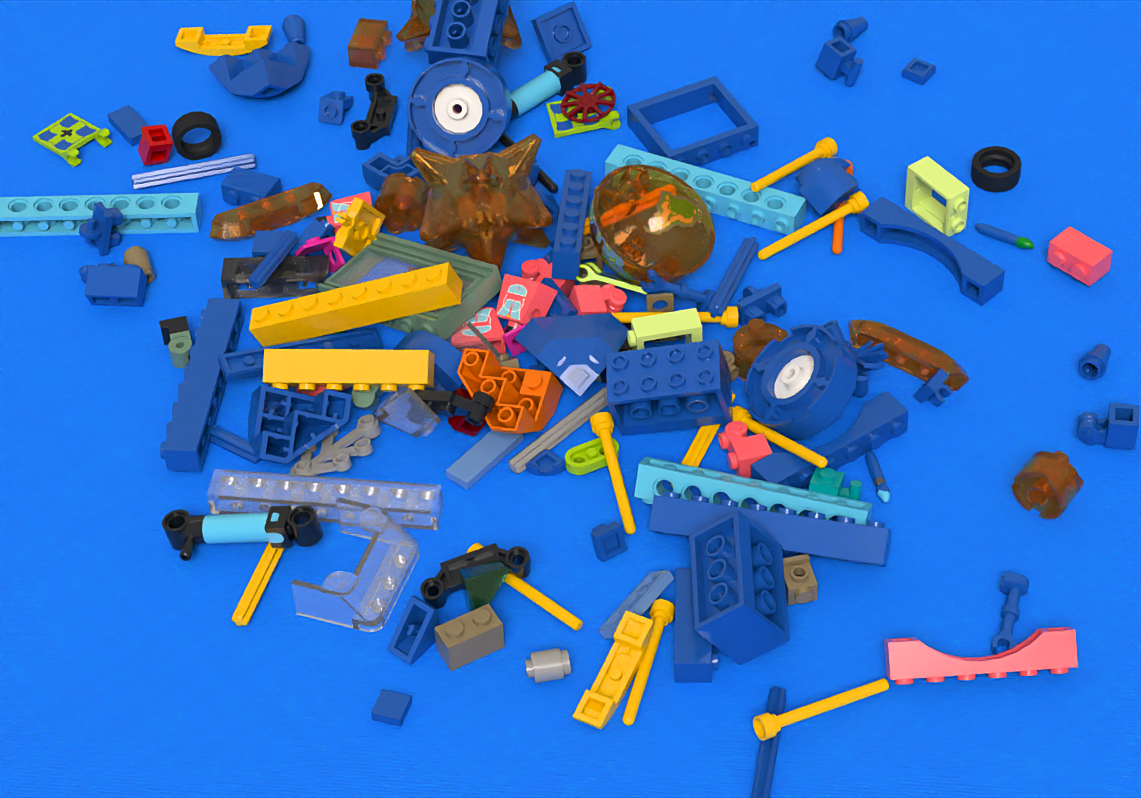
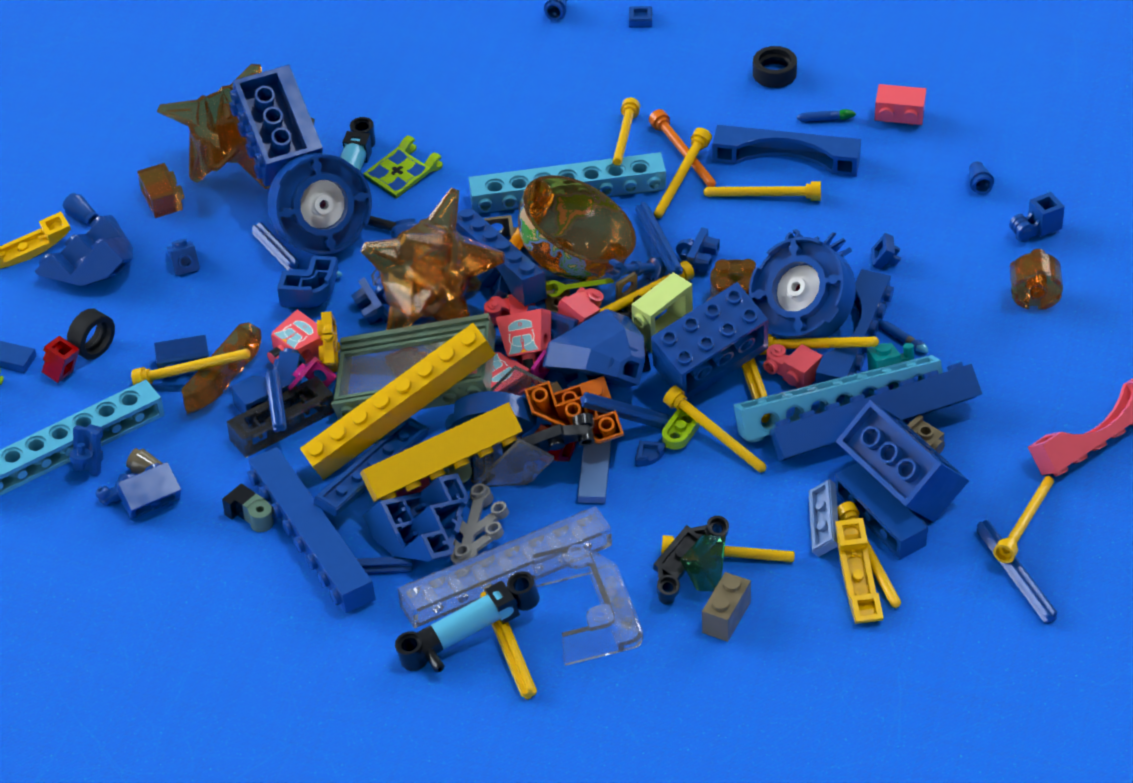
camera: 35 degrees left, 0 degrees up
axle [131,153,257,190] -> none
black plate [351,73,398,150] -> none
blue tile [371,689,412,727] -> none
clear orange brick [374,173,431,235] -> none
blue slope [387,596,440,664] -> none
light grey axle [508,387,608,474] -> none
light grey brick [525,648,571,683] -> none
blue tile [531,1,592,64] -> none
dark red wheel [560,82,616,123] -> none
blue tile [591,521,627,562] -> none
blue window [627,76,758,167] -> none
blue brick [795,157,861,216] -> none
blue brick [815,36,863,87] -> none
clear orange brick [849,320,969,391] -> none
yellowish green window [905,156,970,237] -> none
blue piece [991,572,1029,654] -> none
none -> yellow piece [131,348,250,385]
none -> blue axle [580,392,669,429]
none -> yellow piece [703,181,821,201]

